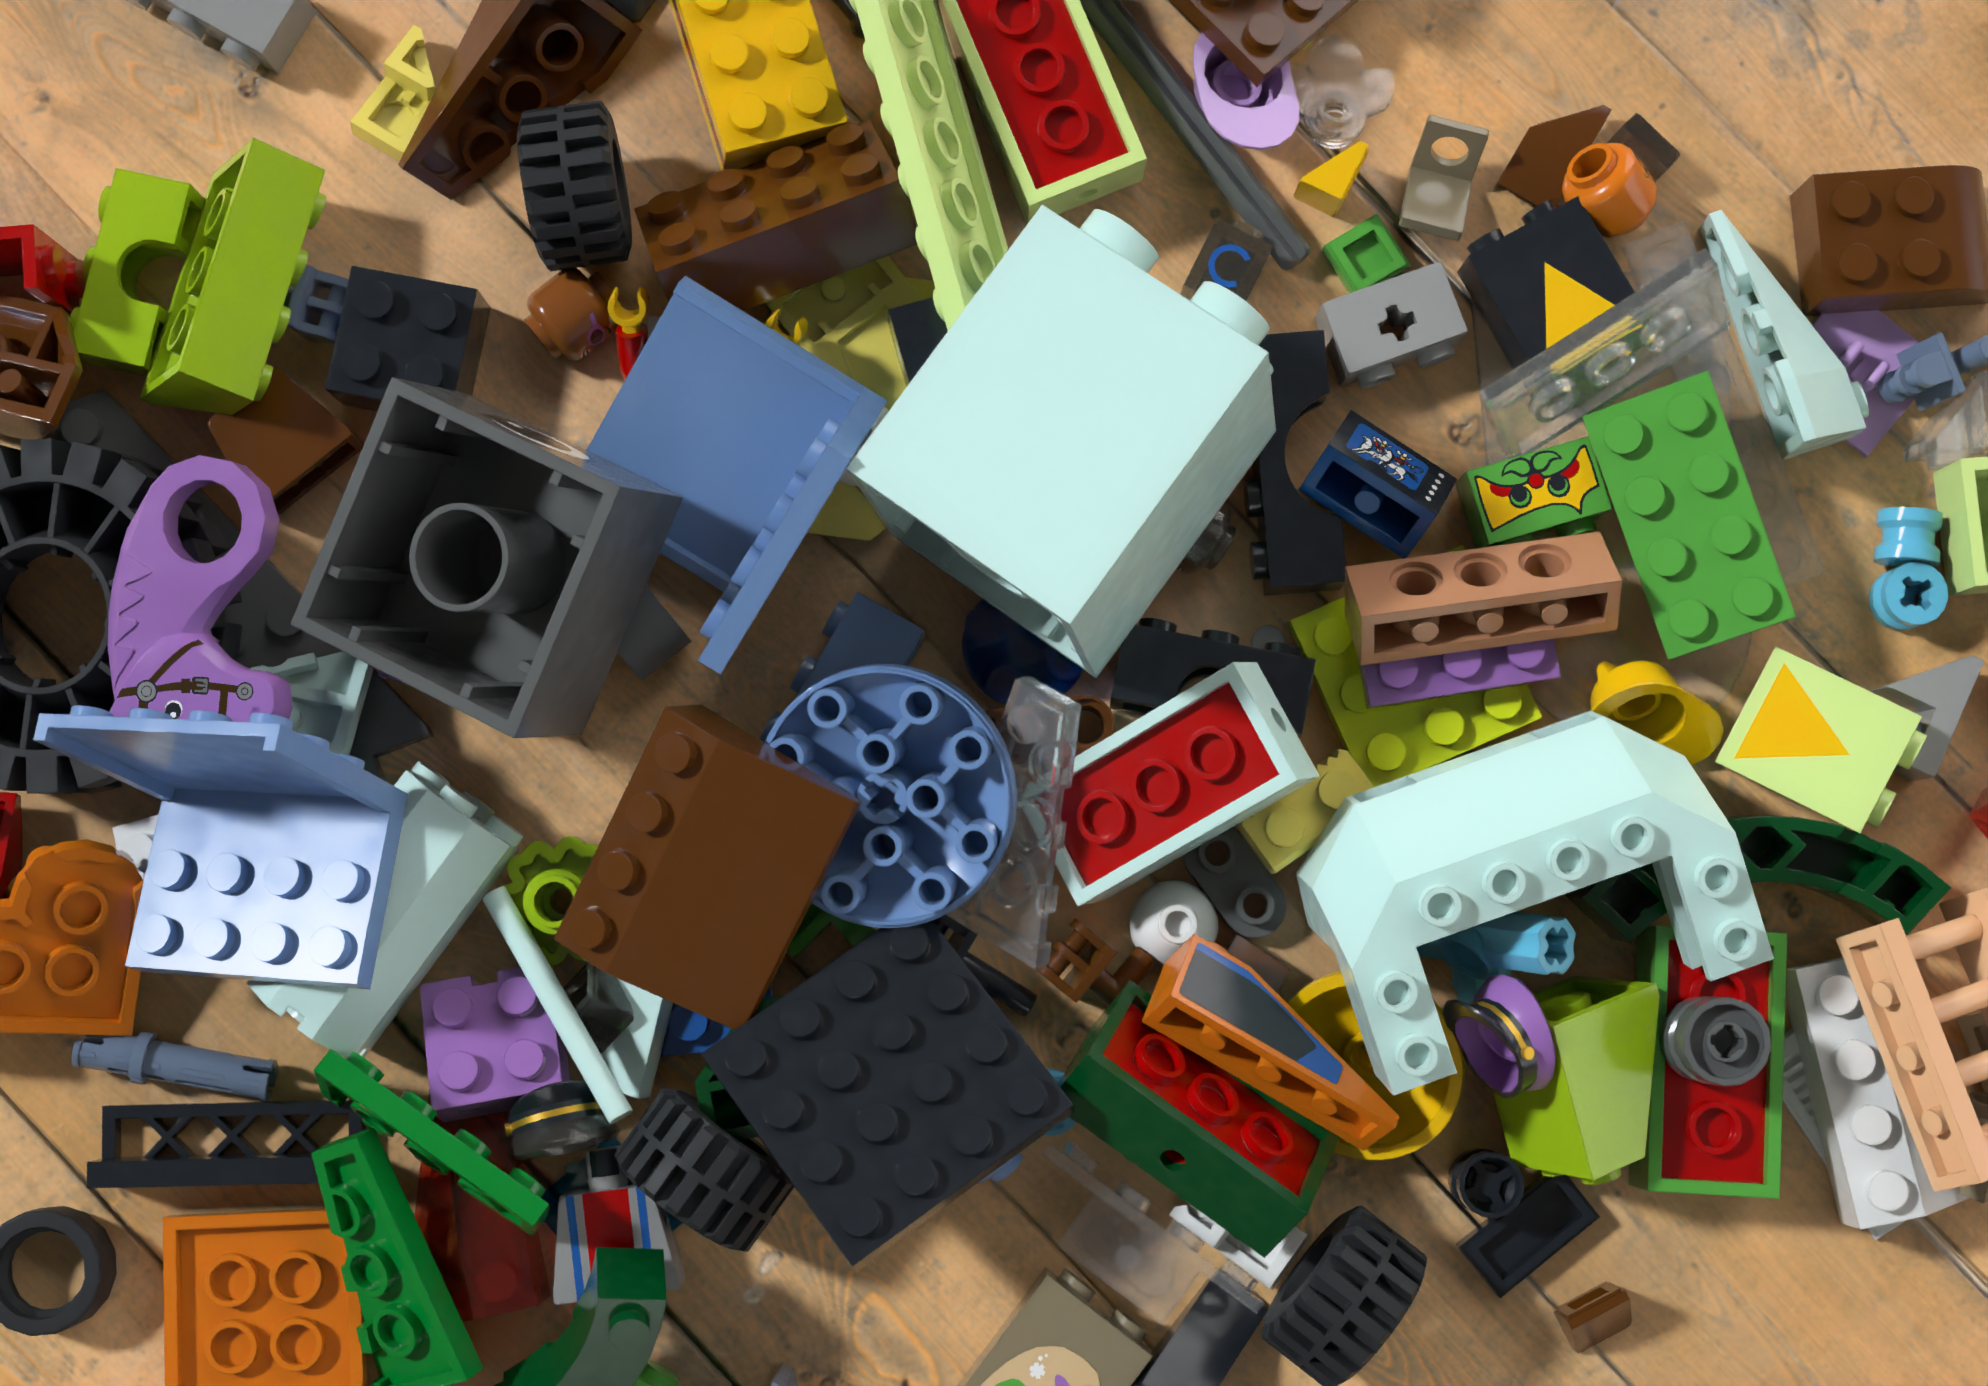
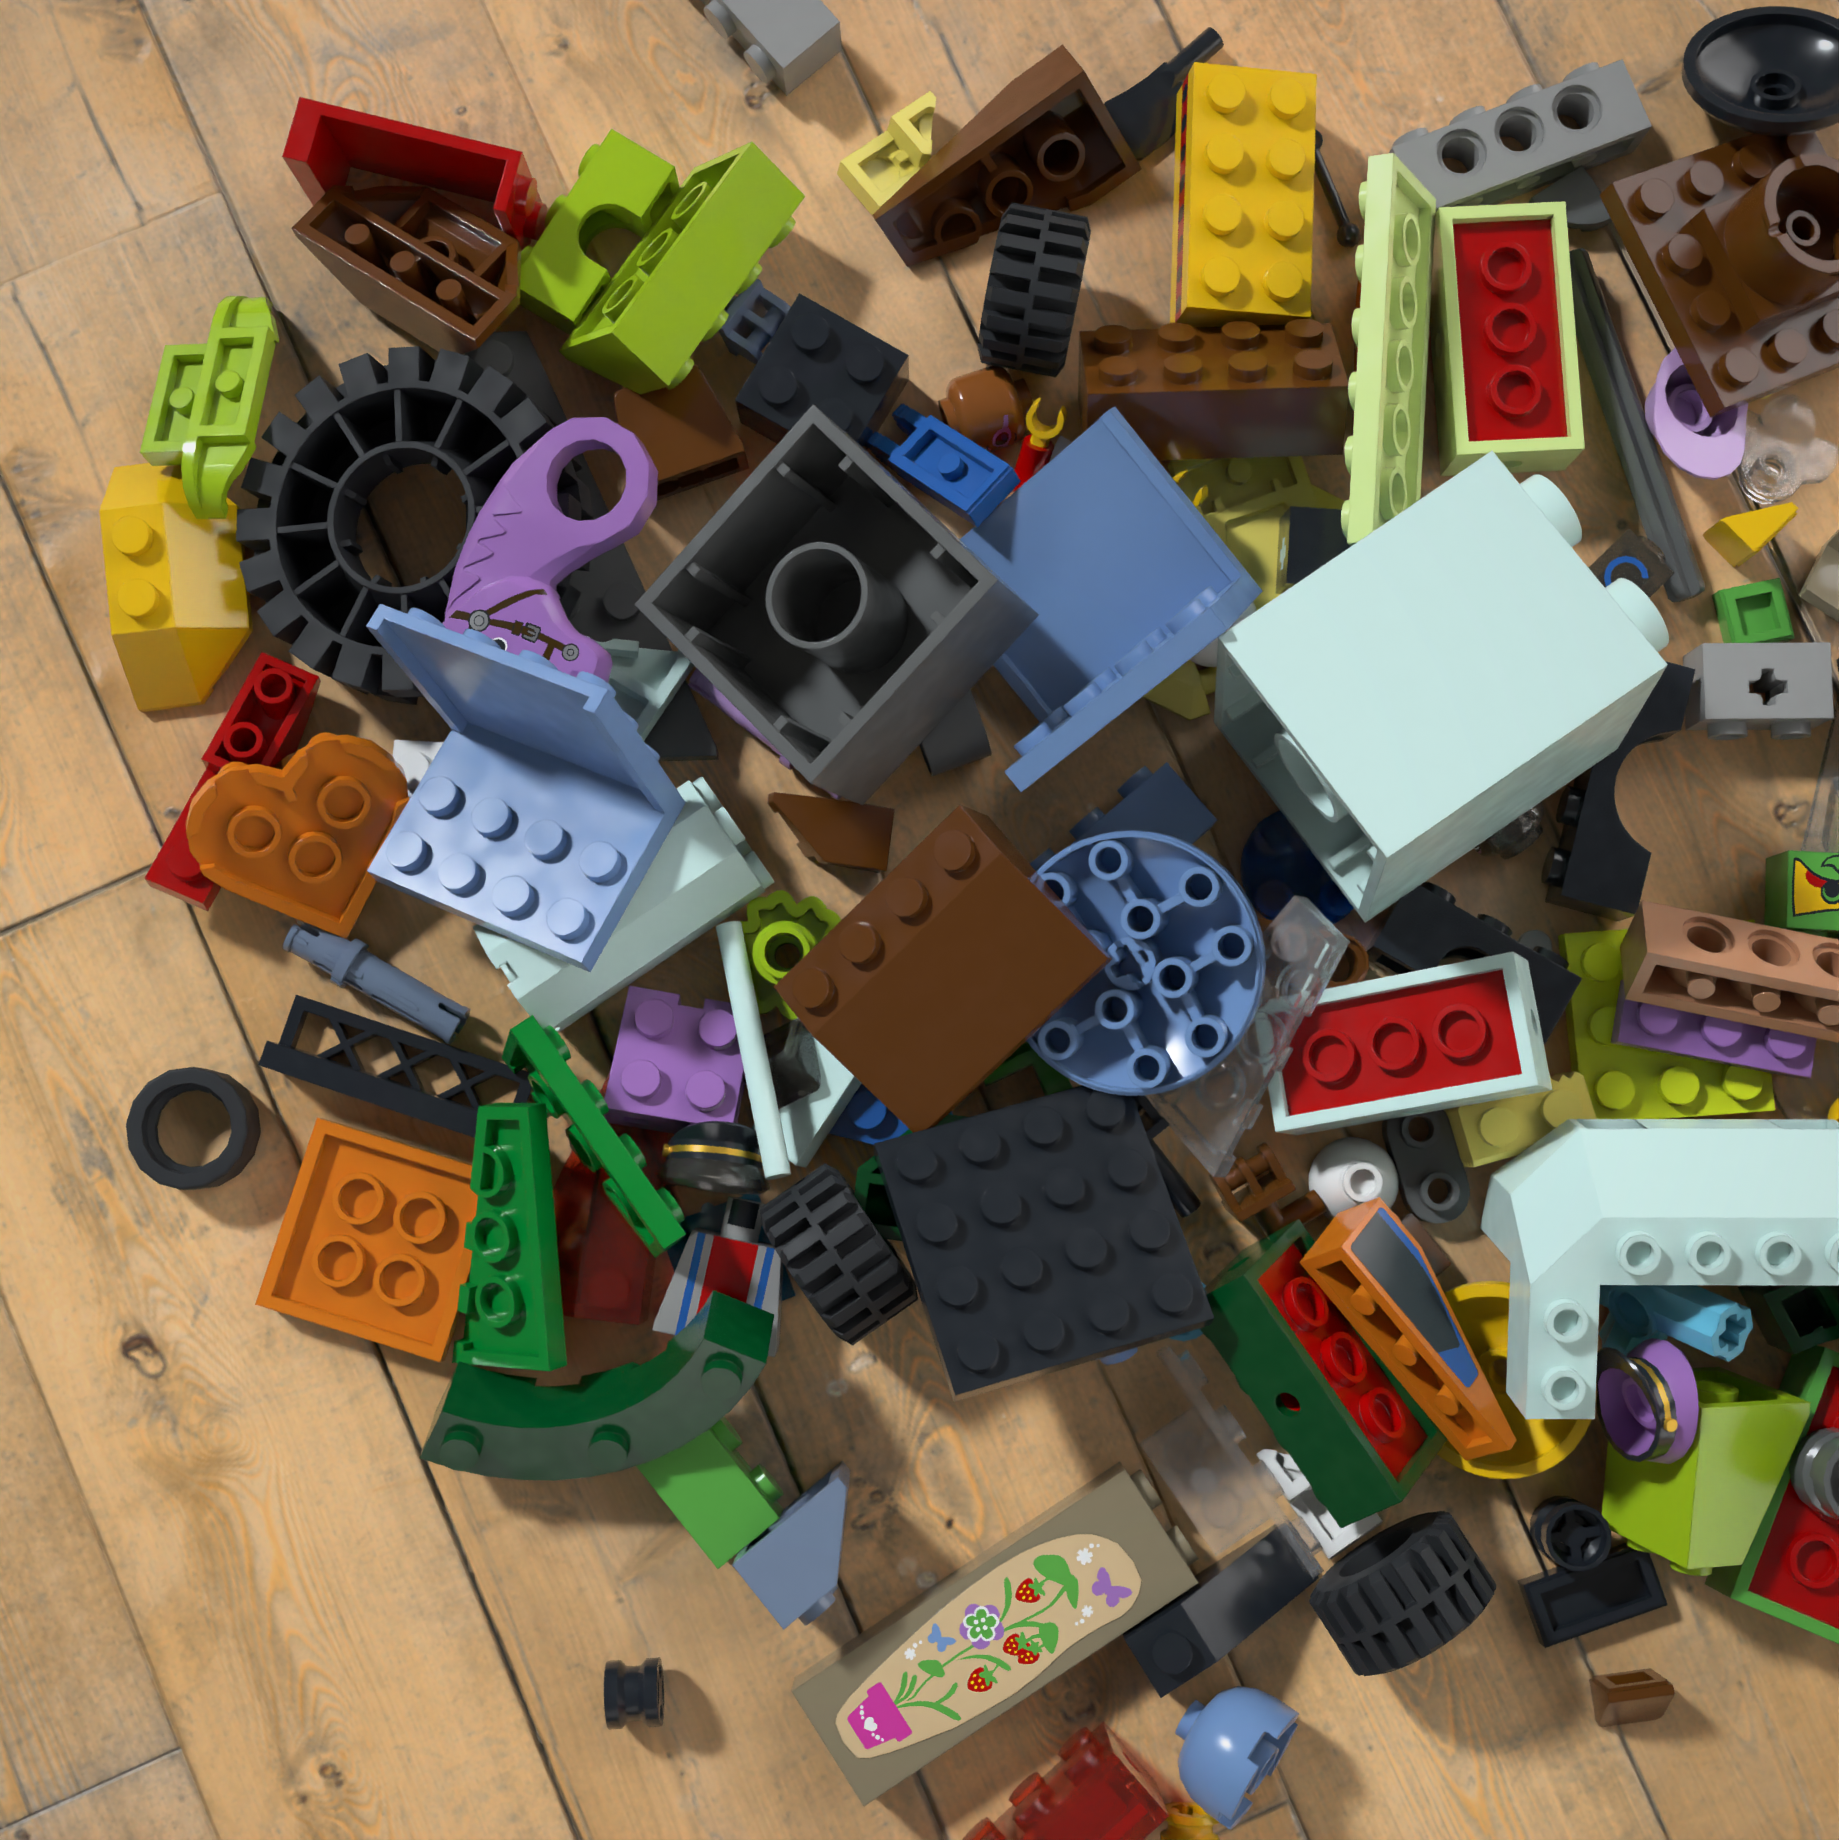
camera: 25 degrees right, 0 degrees up
brick [1298,410,1457,559] -> none
none -> reddish brown slope [767,792,895,873]
none -> blue hinge [867,403,1021,528]

